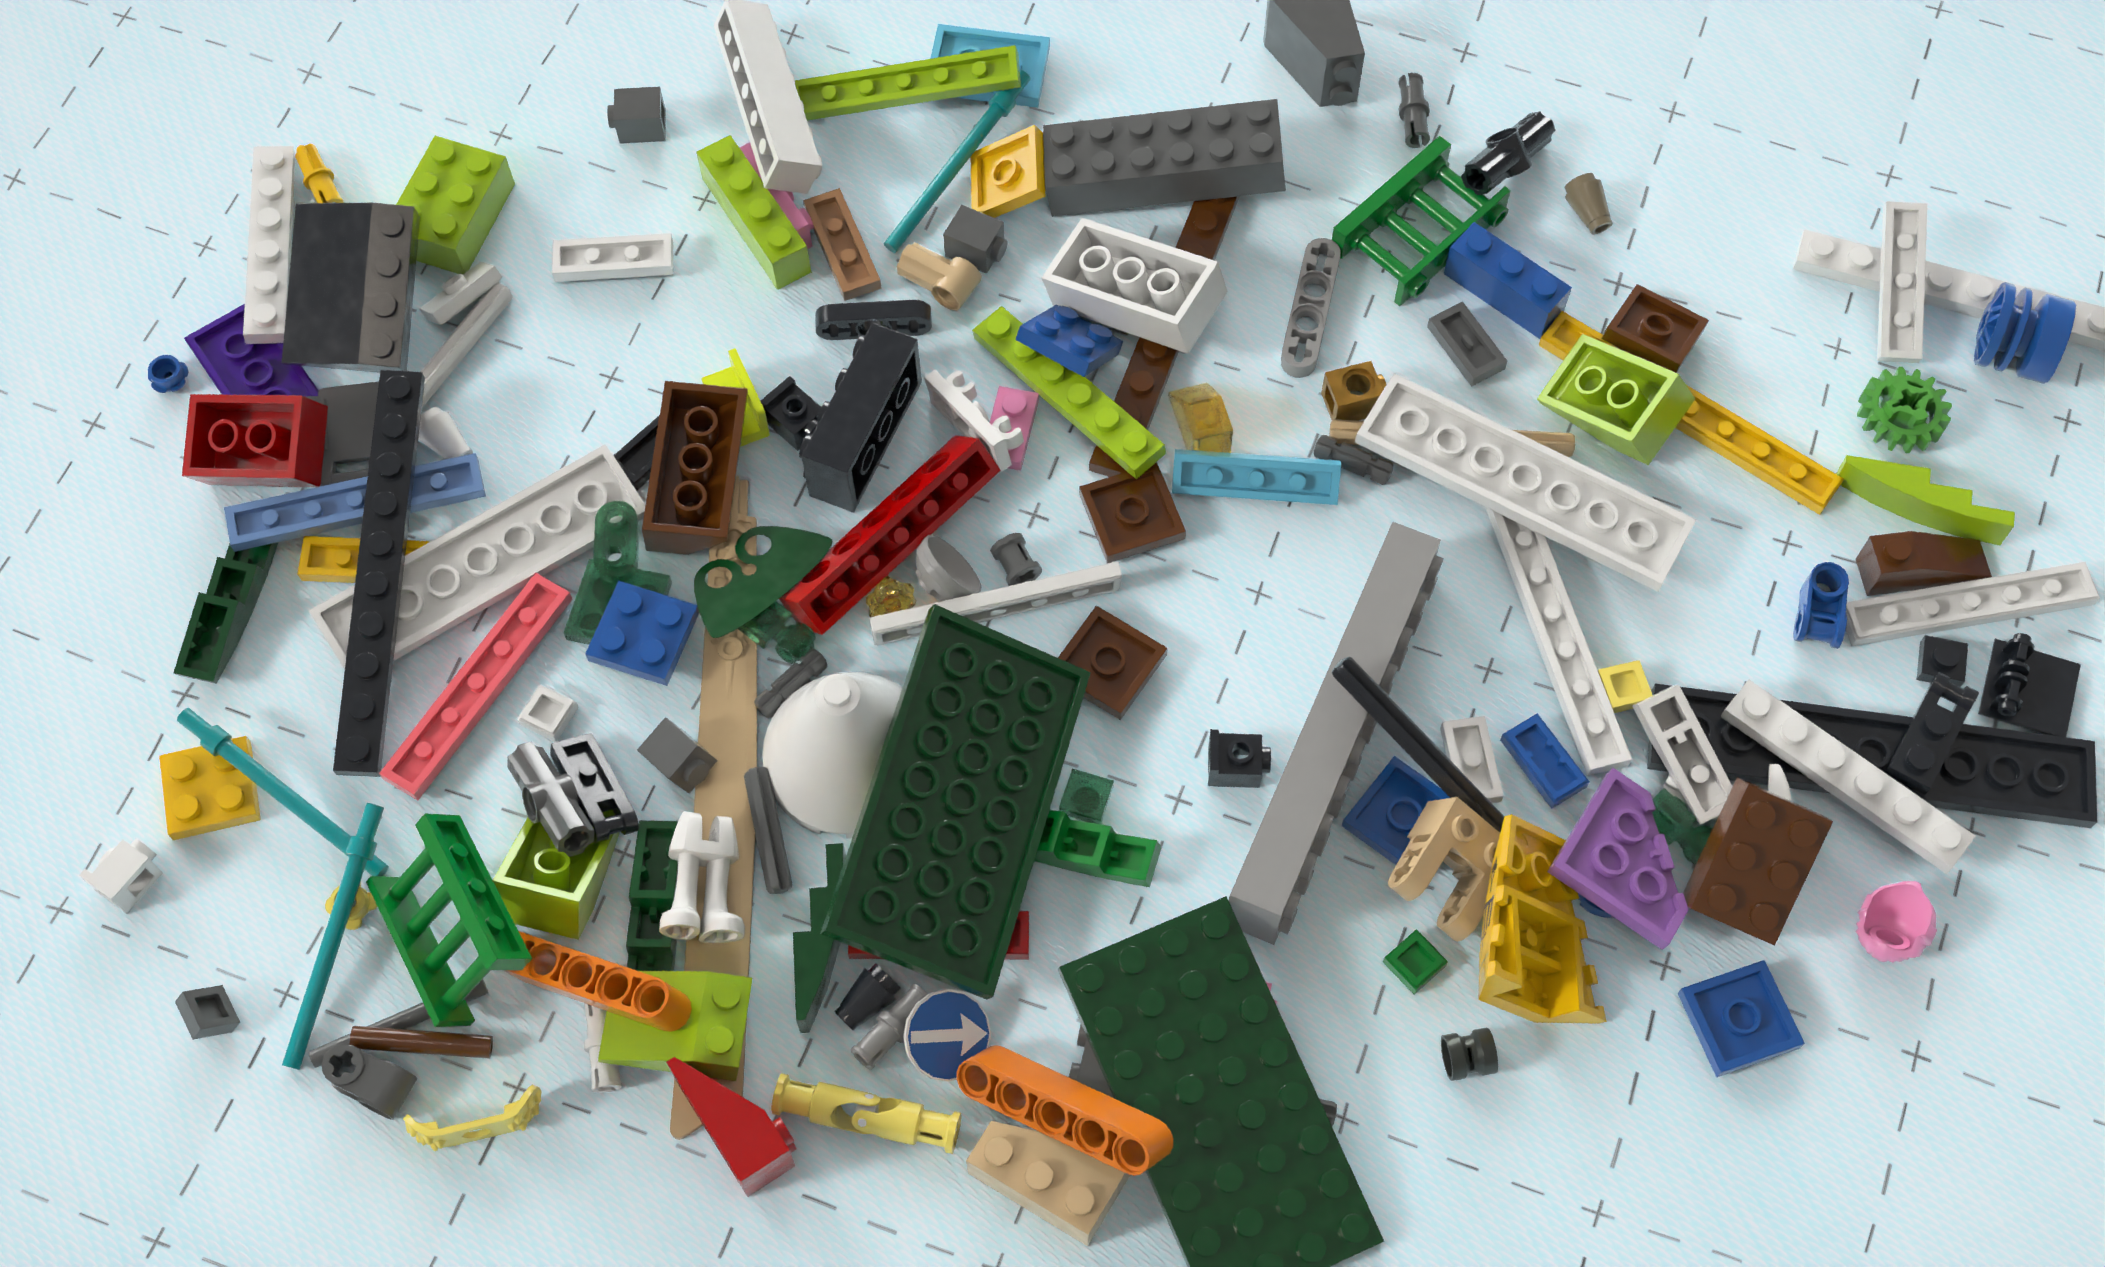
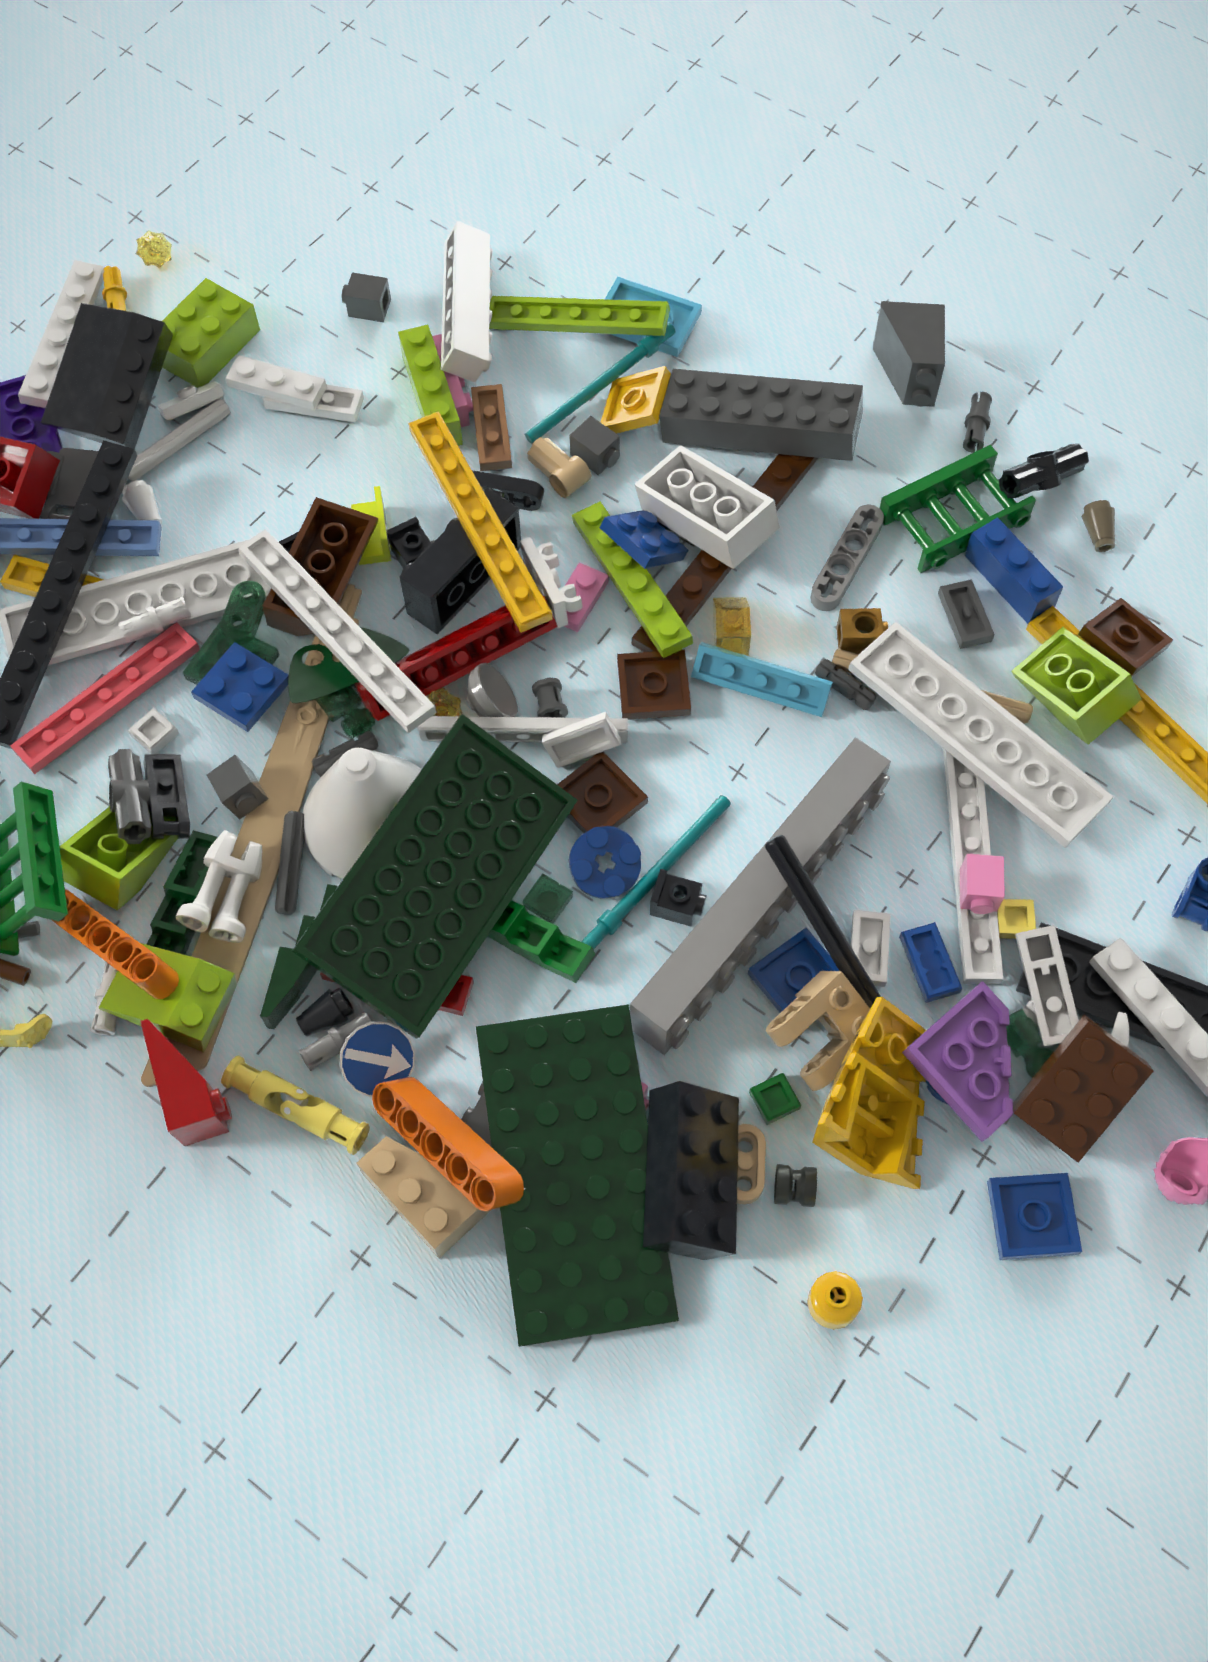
camera: 15 degrees right, 0 degrees up
none -> white pin [119,596,191,643]
none -> clear yellow piece [135,230,172,268]
none -> white plate [225,355,327,411]
none -> white plate [238,529,436,733]
none -> yellow tile [408,411,553,633]
none -> white tile [542,712,621,768]
none -> blue plate [568,826,641,899]
none -> teal bar [581,795,731,950]
none -> black brick [643,1081,739,1260]
none -> tan plate [737,1124,766,1205]
none -> yellow head [807,1271,863,1330]
none -> bright pink brick [960,854,1005,914]

